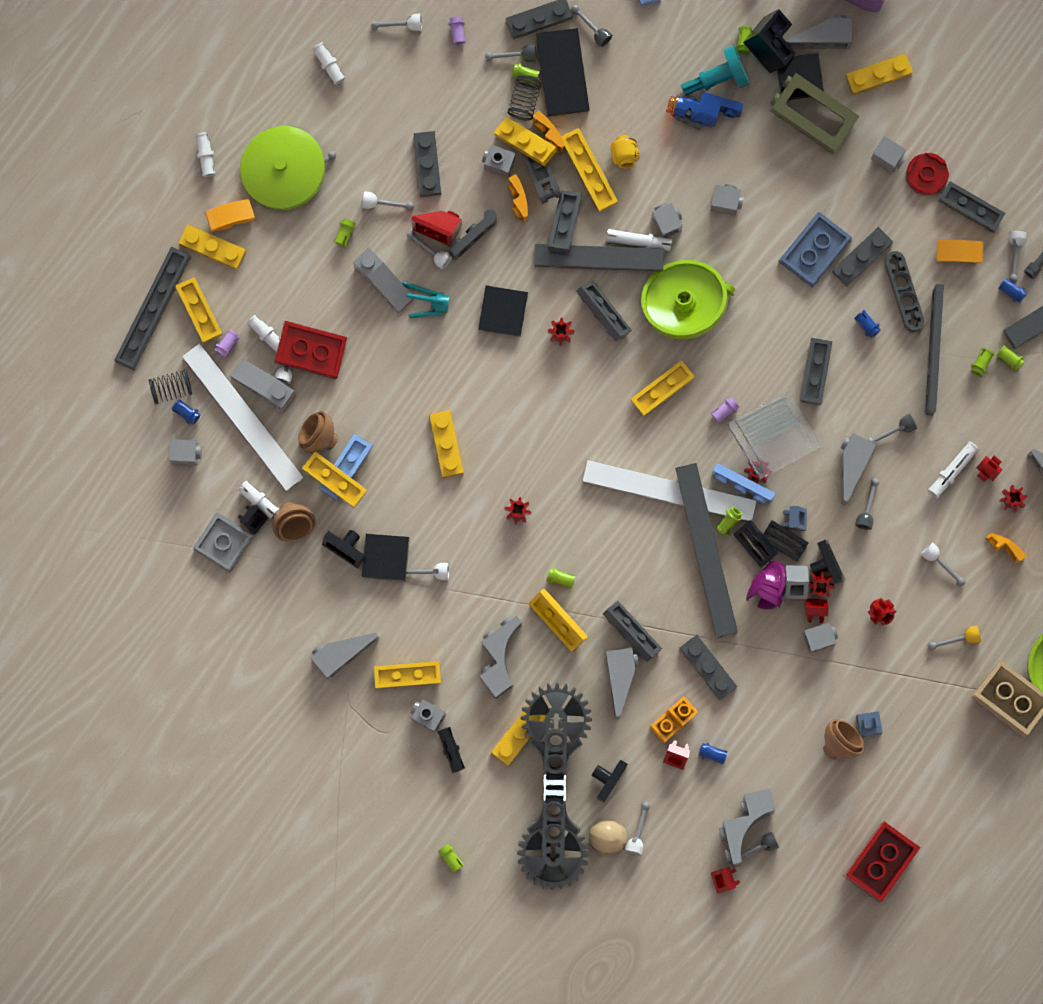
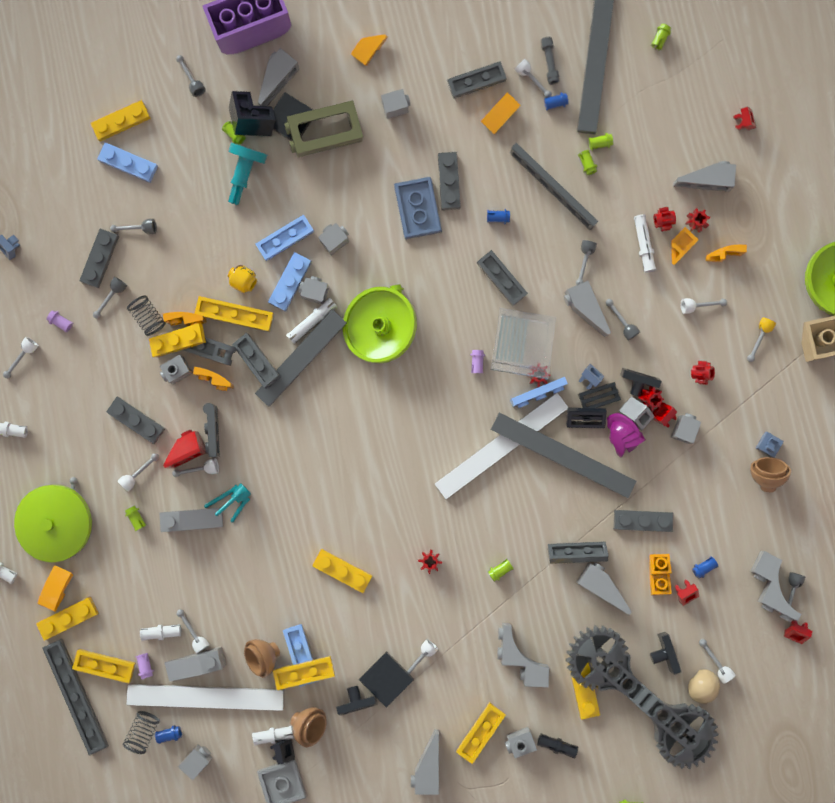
camera: 50 degrees left, 5 degrees up
red tile [274,321,347,379] -> none
black piece [478,285,528,337] -> none
lime pin [511,63,539,84] -> none
yellow plate [528,589,588,652] -> none
black tile [536,28,590,117] -> none
red gear [548,317,574,346] -> none
dark grey plate [576,281,632,341] -> none
yellow plate [630,360,695,417] -> none
blue plate [666,92,744,130] -> none
lime pin [717,507,742,536] -> none
yellow plate [845,53,913,95] -> none
dark grey beam [885,251,924,333] -> none
red tile [906,153,949,195] -> none
none -> light blue plate [256,214,314,261]
none -> light blue plate [268,252,312,312]
none -> light orange slope [351,34,388,66]
none -> light orange slope [671,227,699,265]

